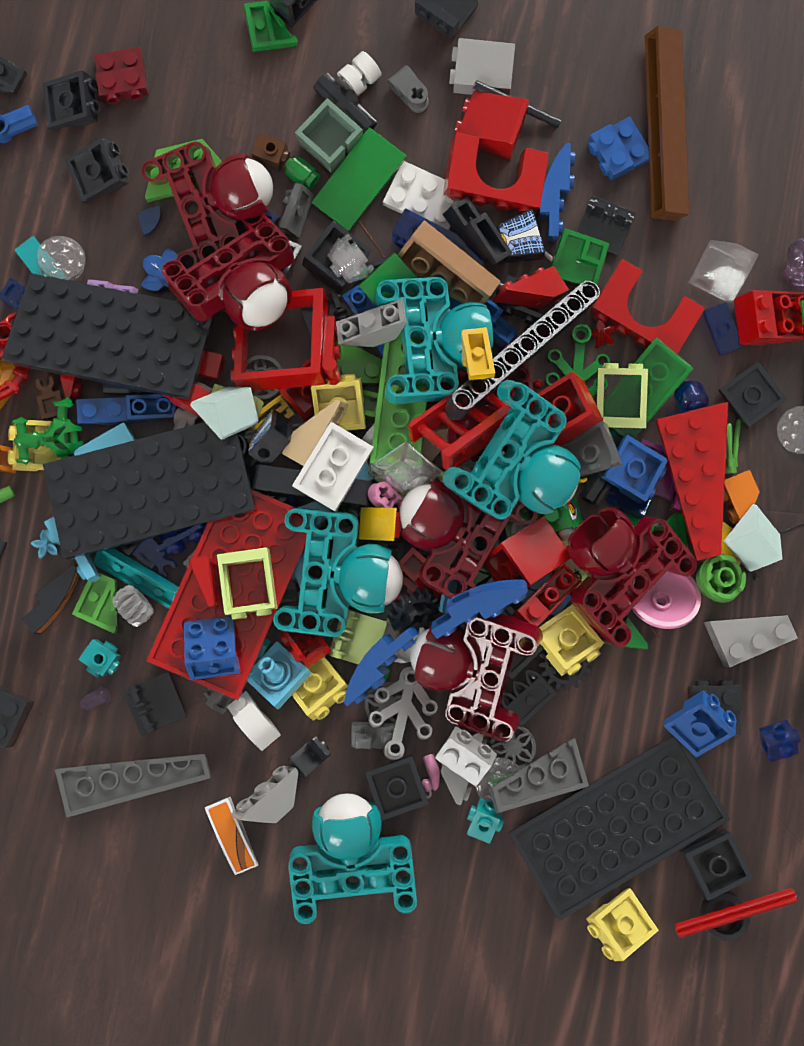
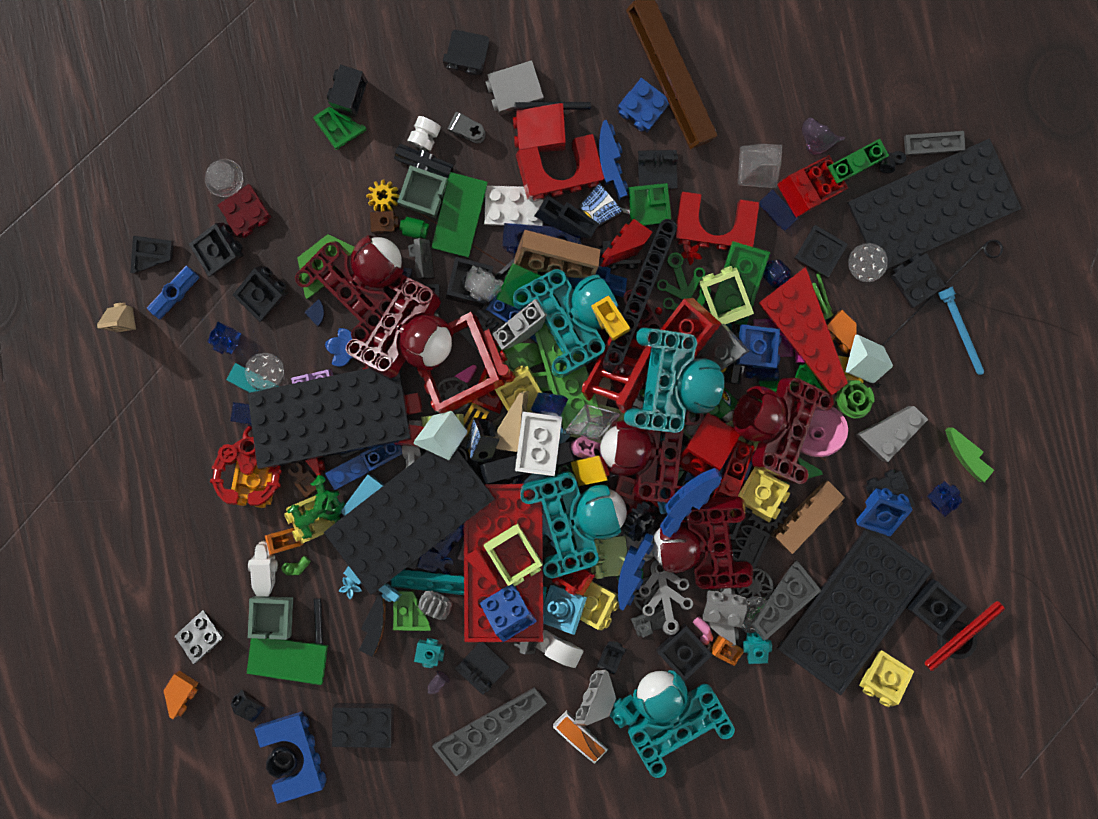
camera: 25 degrees left, 5 degrees up
none -> clear cone [205,159,243,197]
none -> clear blue brick [207,321,242,354]
none -> yellow gear [366,180,400,212]
none -> dark pink slope [455,365,477,383]
none -> clear blue plate [531,393,568,416]
none -> teal brick [610,695,640,728]
none -> orange slope [709,635,744,666]
none -> medium nougat wedge [770,480,845,554]

